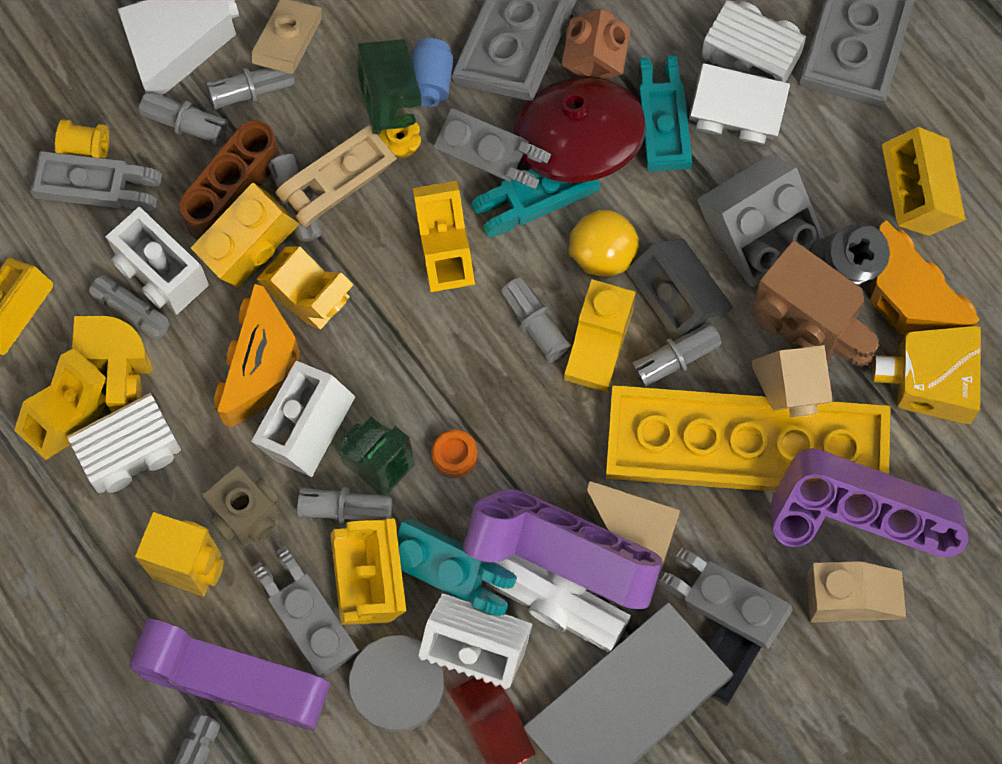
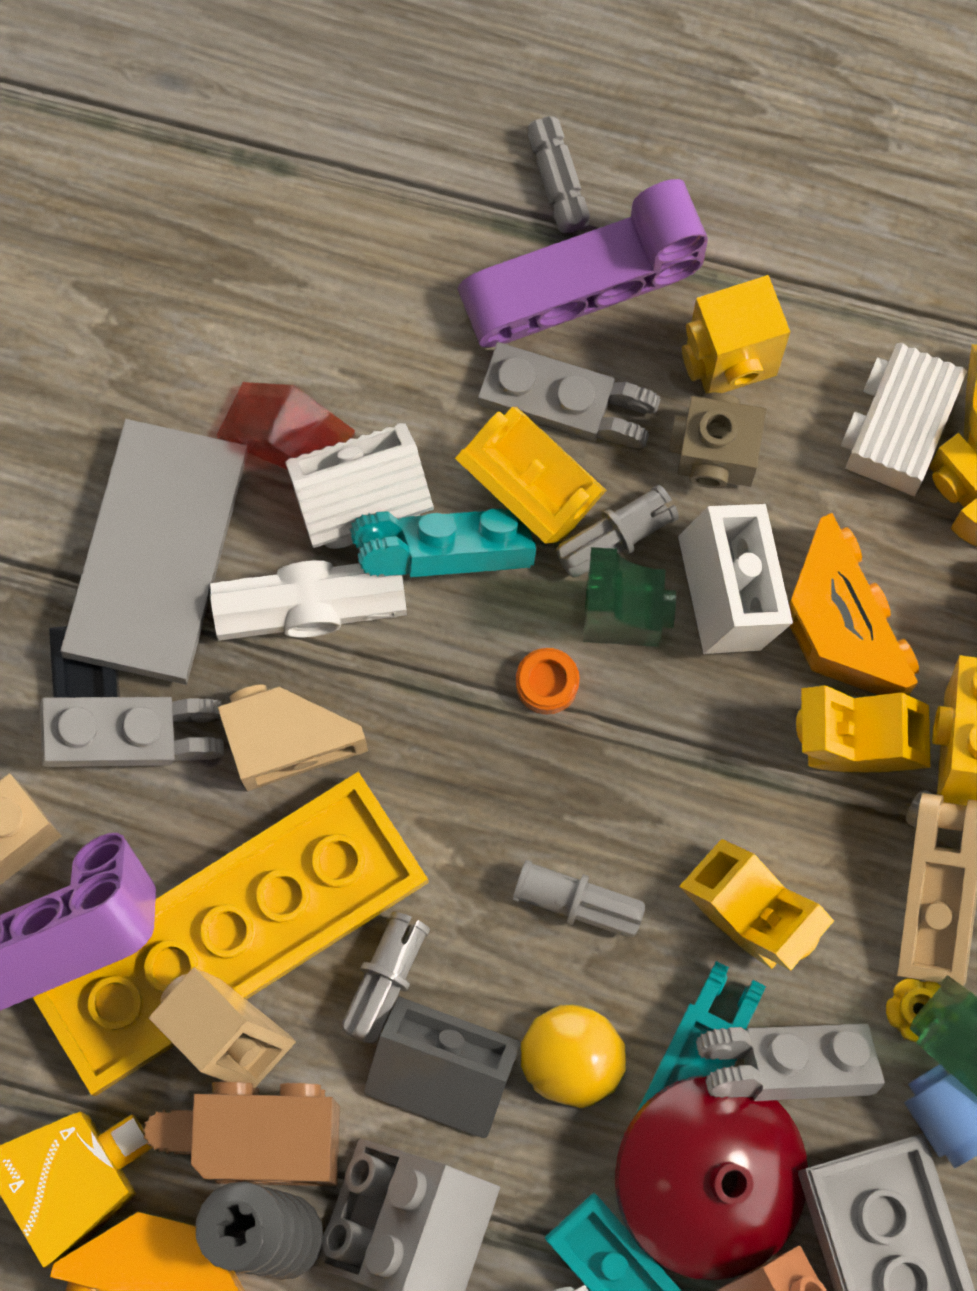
camera: 140 degrees right, 5 degrees up
light grey tile [349,635,445,733] -> none
medium lavender beam [463,489,663,609] -> none
yellow arch [564,279,636,393] -> none

